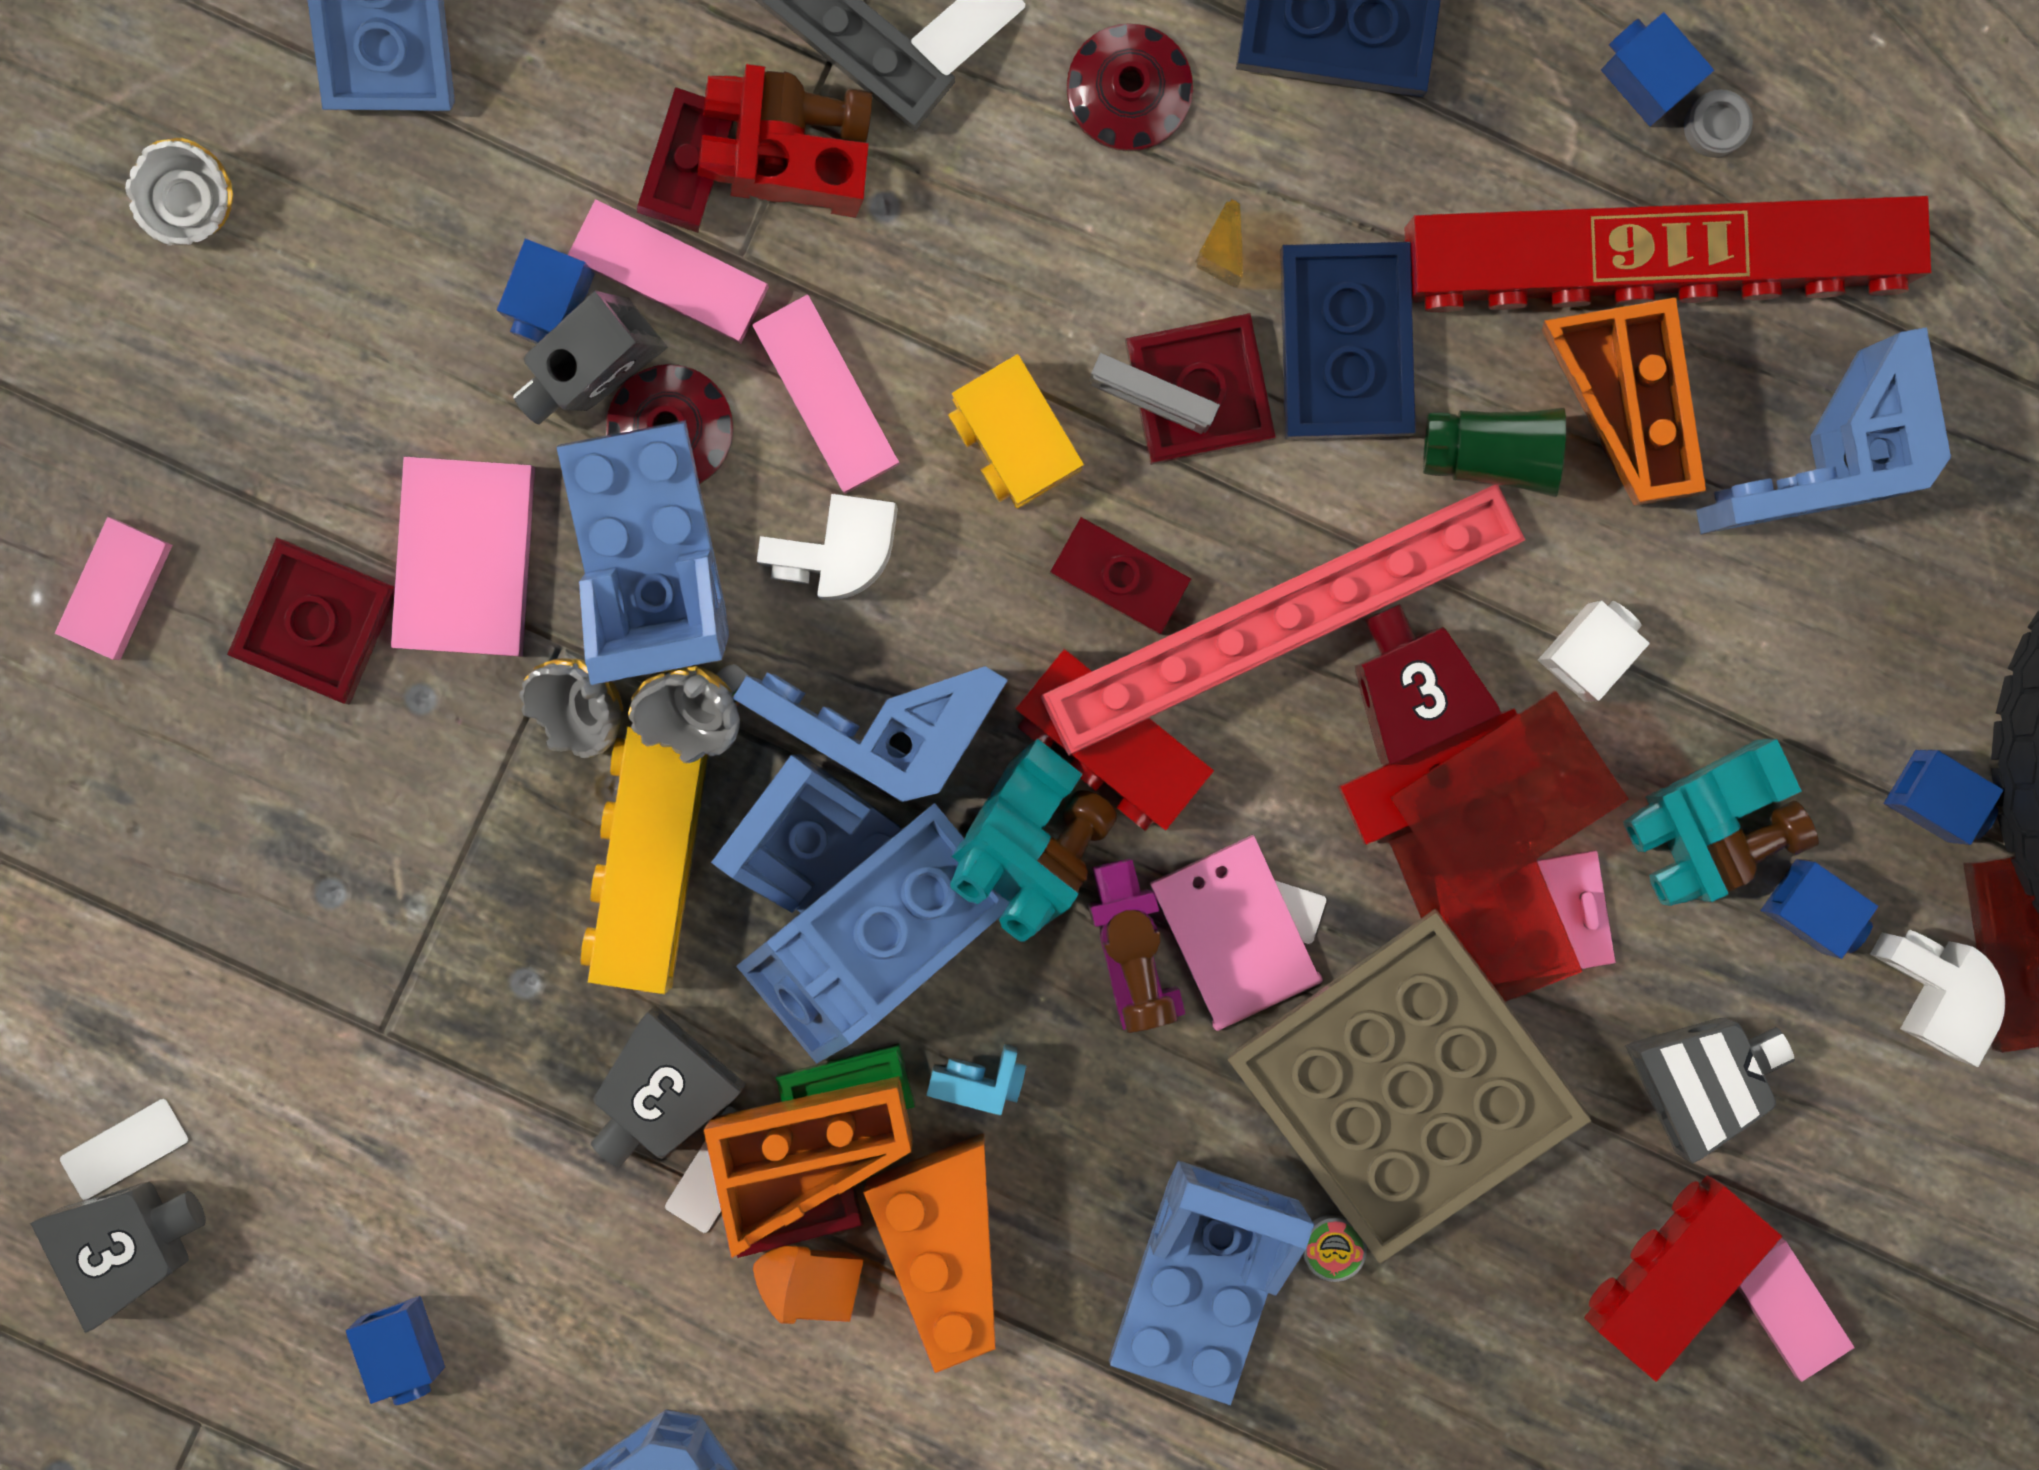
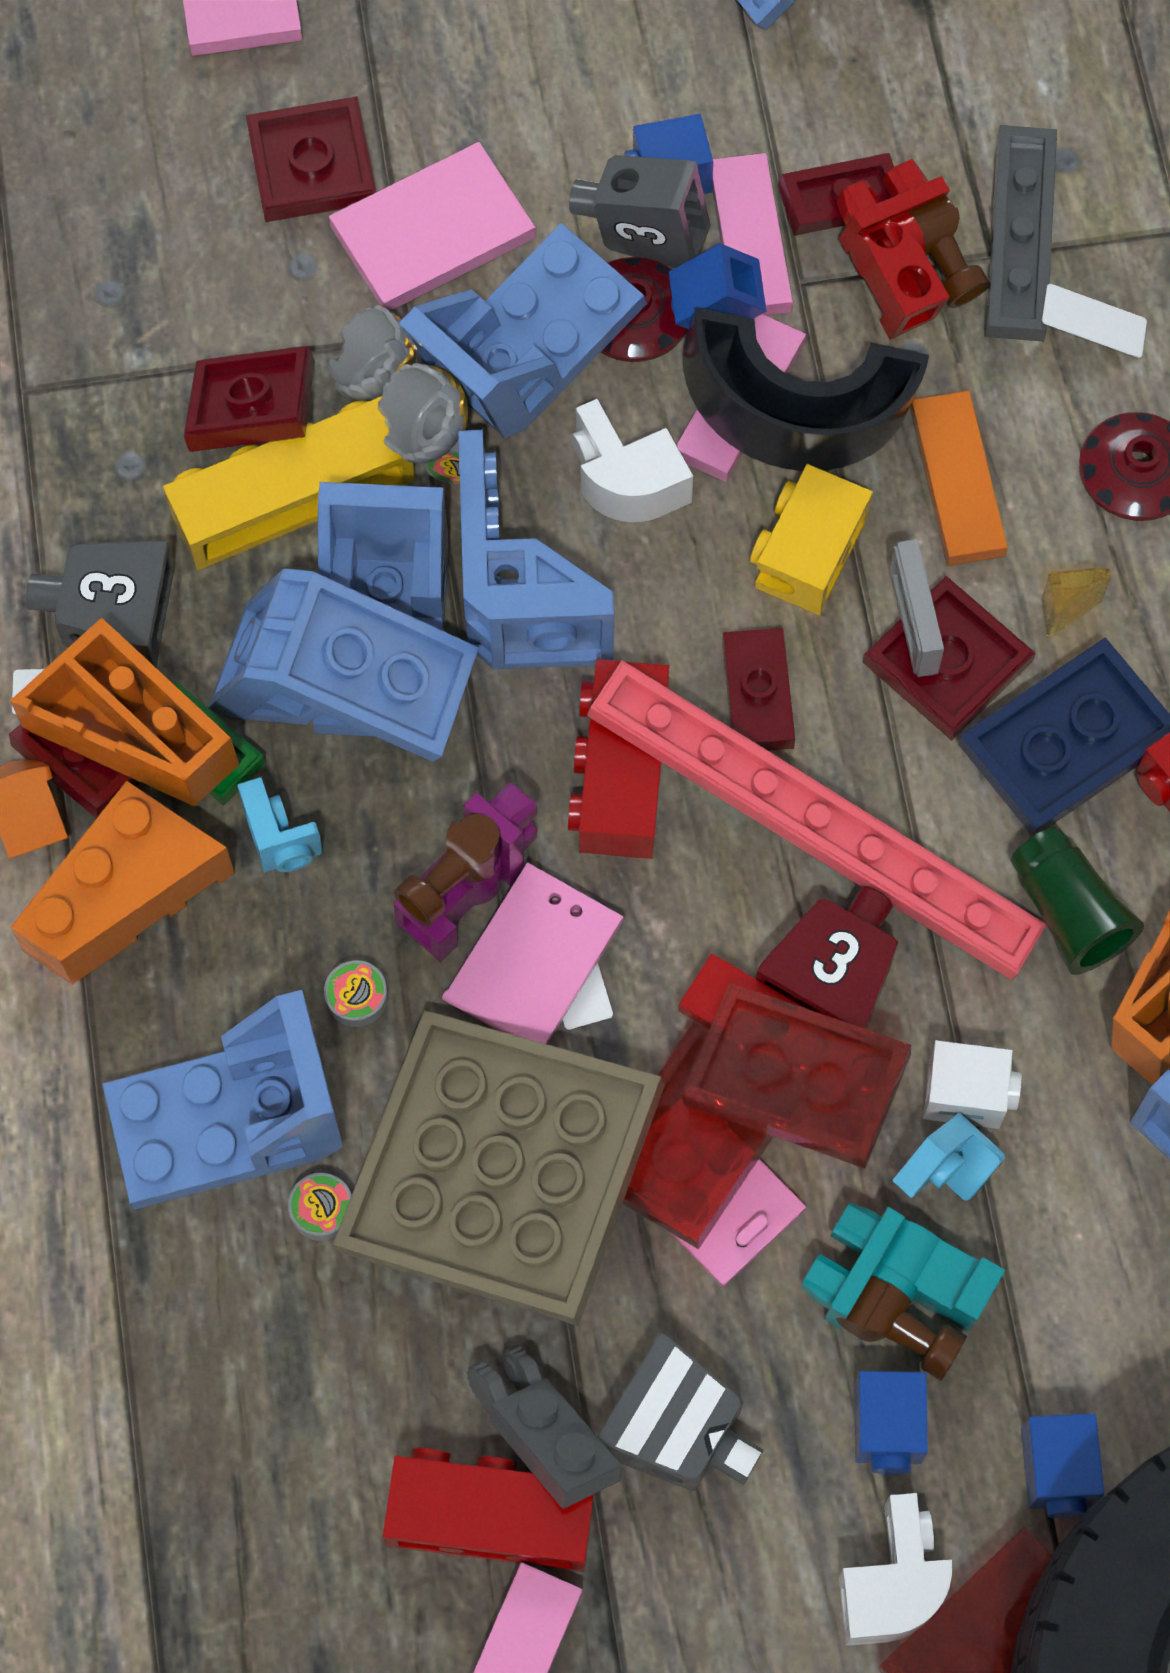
camera: 55 degrees right, 20 degrees down
teal hips [950,738,1117,942] -> none
none -> dark red tile [184,346,315,452]
none -> tile [324,960,388,1027]
none -> dark grey hinge [467,1345,622,1508]
none -> blue brick [669,243,767,329]
none -> black brick [683,307,929,471]
none -> medium azure bracket [892,1112,1005,1201]
none -> orange tile [910,390,1008,566]

